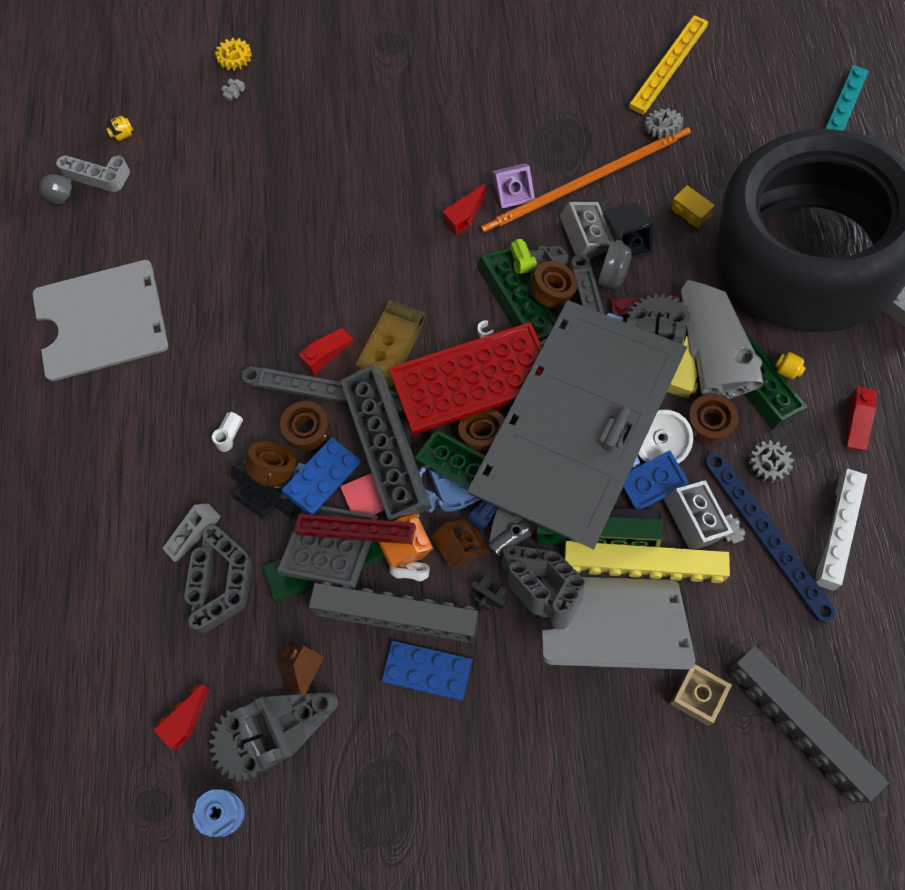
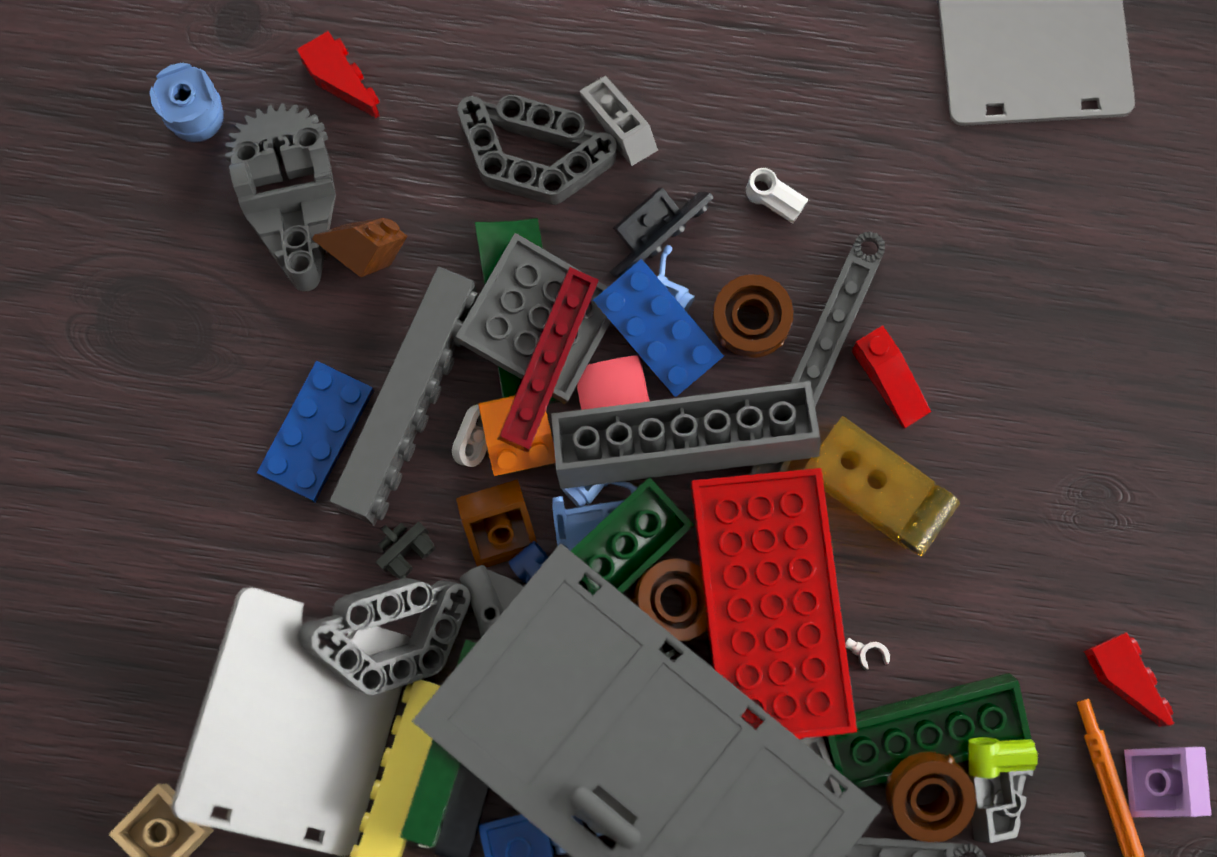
camera: 100 degrees right, 10 degrees up
reddish brown piece [243,441,296,487] -> none

